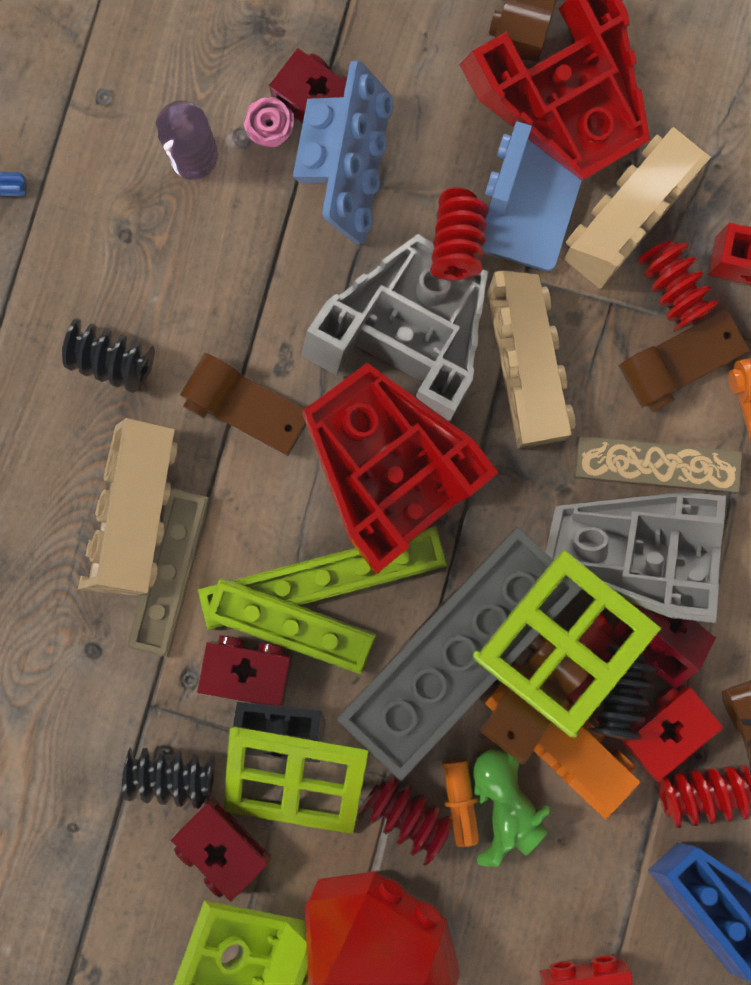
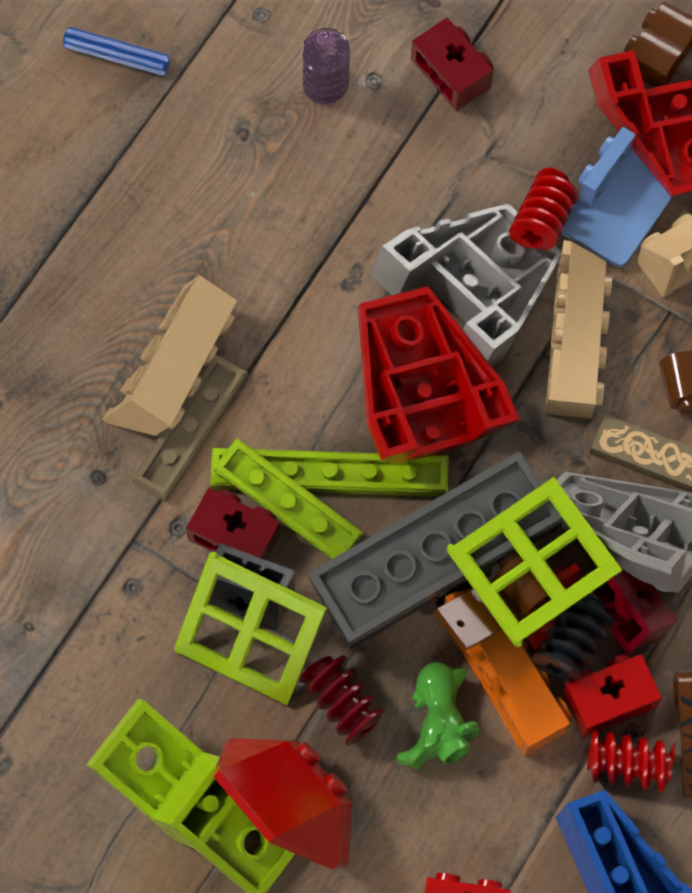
camera: 15 degrees right, 15 degrees down
black piece [62,318,155,393] -> none
black piece [122,747,215,809] -> none
dark red brick [171,797,271,902] -> none
reddish brown door [180,353,306,456] -> none
bright pink plate [244,97,294,147] -> none
medium blue bracket [293,61,393,244] -> none
orange axle [442,759,479,847] -> none

